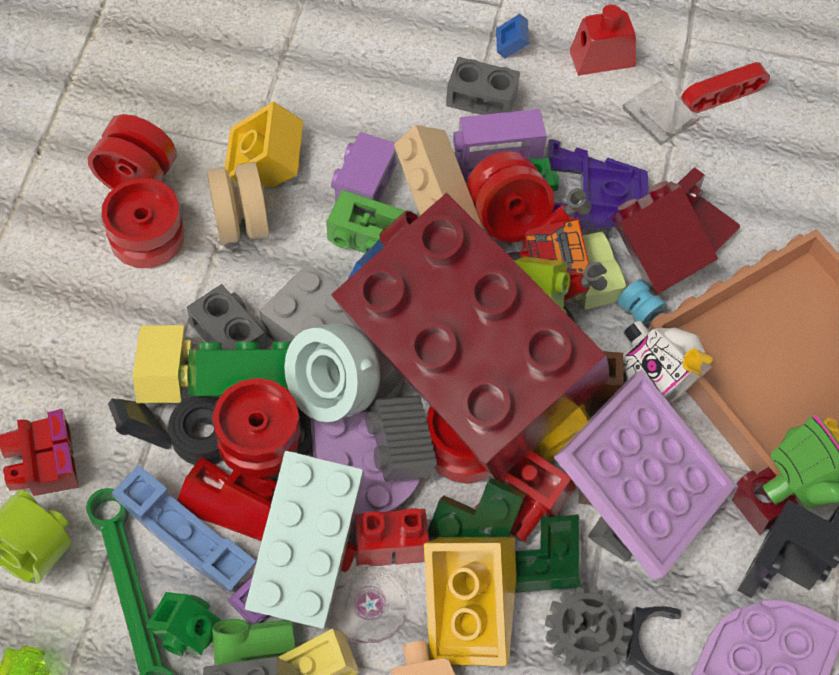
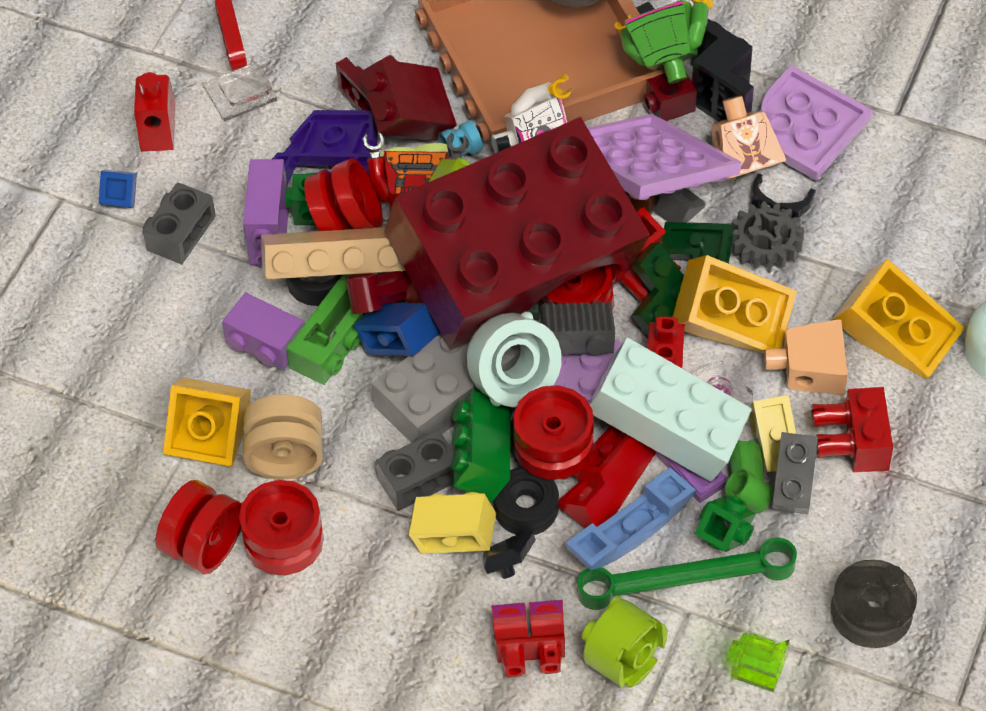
camera: 75 degrees left, 5 degrees down
none -> light nougat torso [711,96,786,179]

